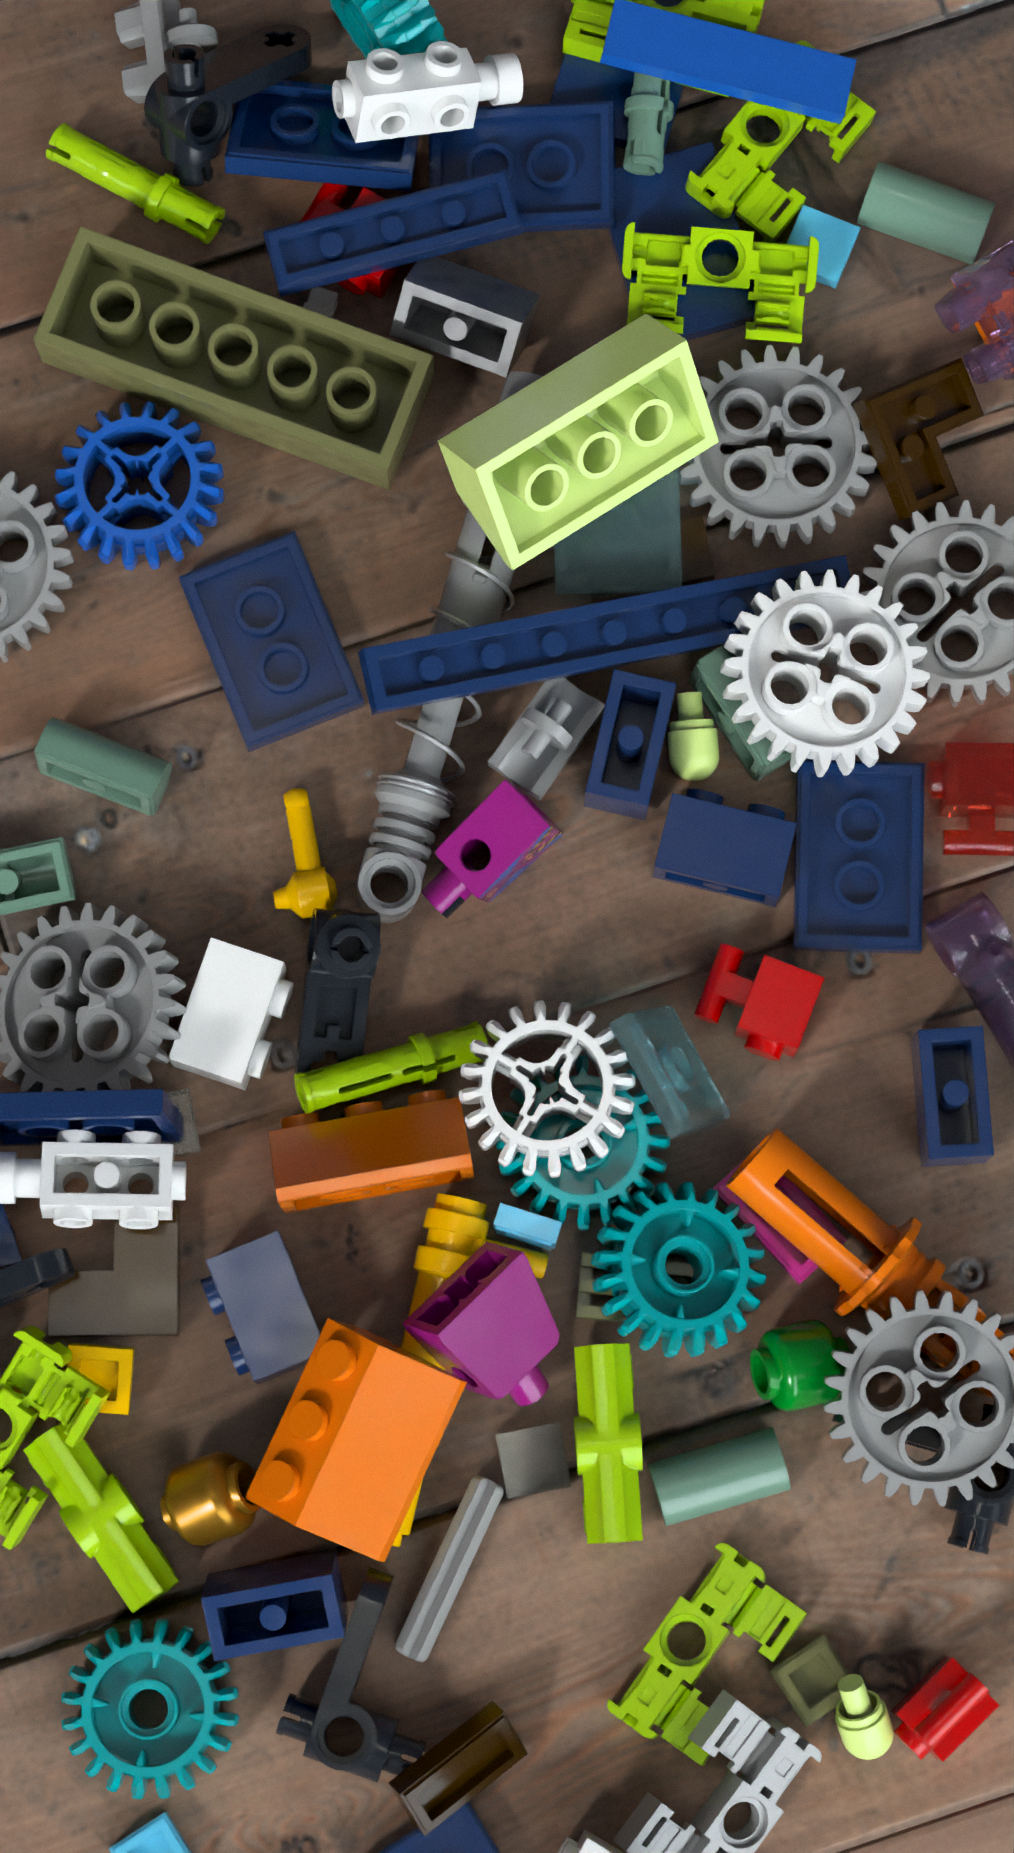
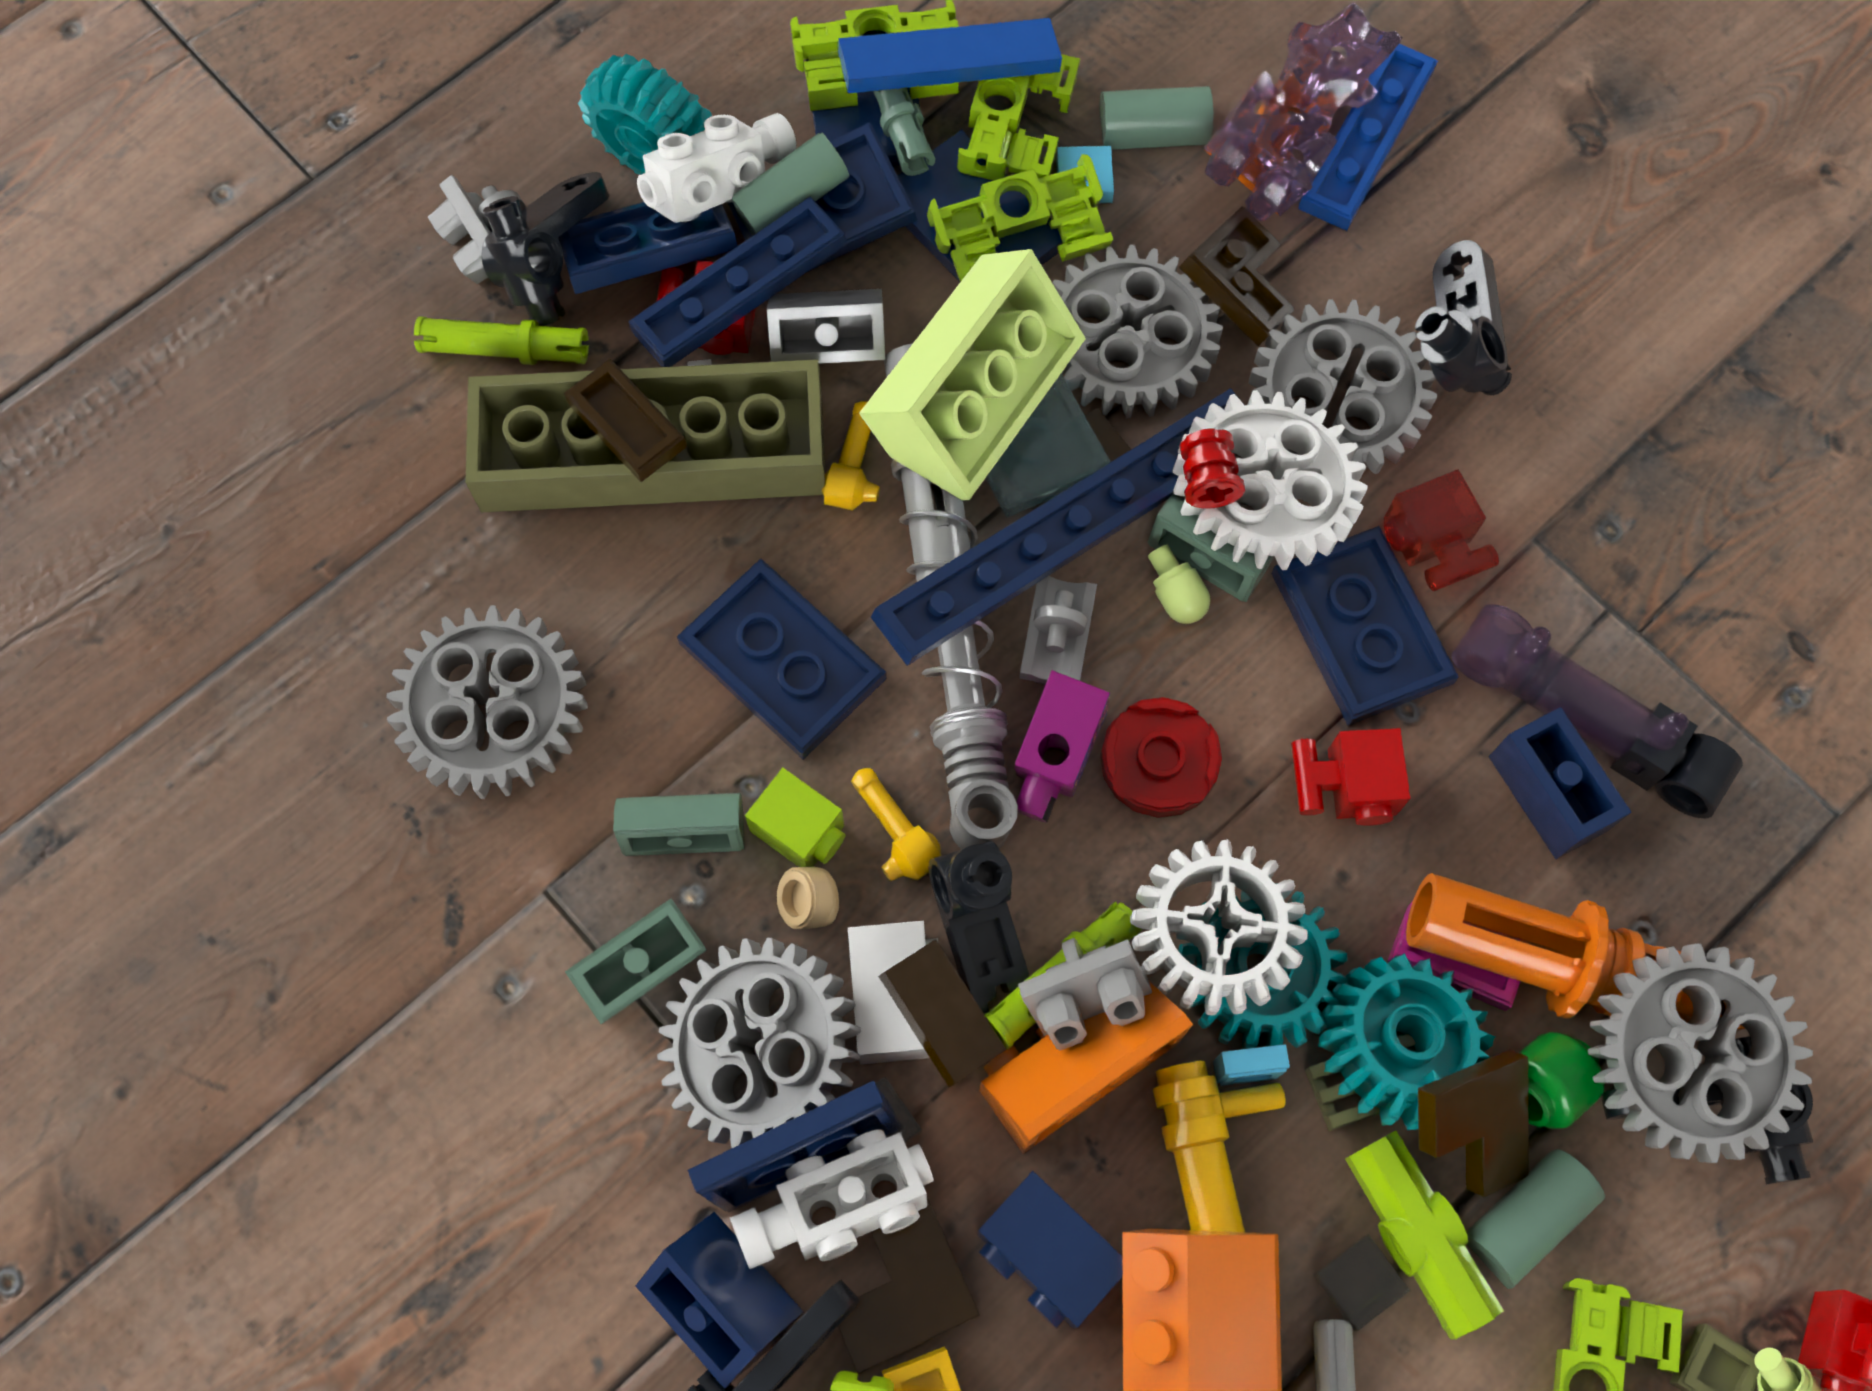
camera: 25 degrees left, 10 degrees down
blue gear [55,401,225,571] -> none
magenta torso [402,1241,560,1406] -> none
dark blue brick [584,669,676,820] -> none
clear light blue tile [609,1005,730,1139] -> none
dark blue brick [652,788,797,907] -> none
none -> dark brown tile [564,359,687,482]
none -> sand green brick [732,132,849,236]
none -> lime brick [744,767,846,867]
none -> tan tile [777,867,839,929]
none -> yellow piece [822,401,880,510]
none -> dark brown tile [878,939,1006,1087]
none -> light grey hips [1018,938,1152,1051]
none -> red tile [1100,697,1222,818]
none -> red bush [1180,428,1245,508]
none -> dark brown tile [1418,1050,1529,1197]

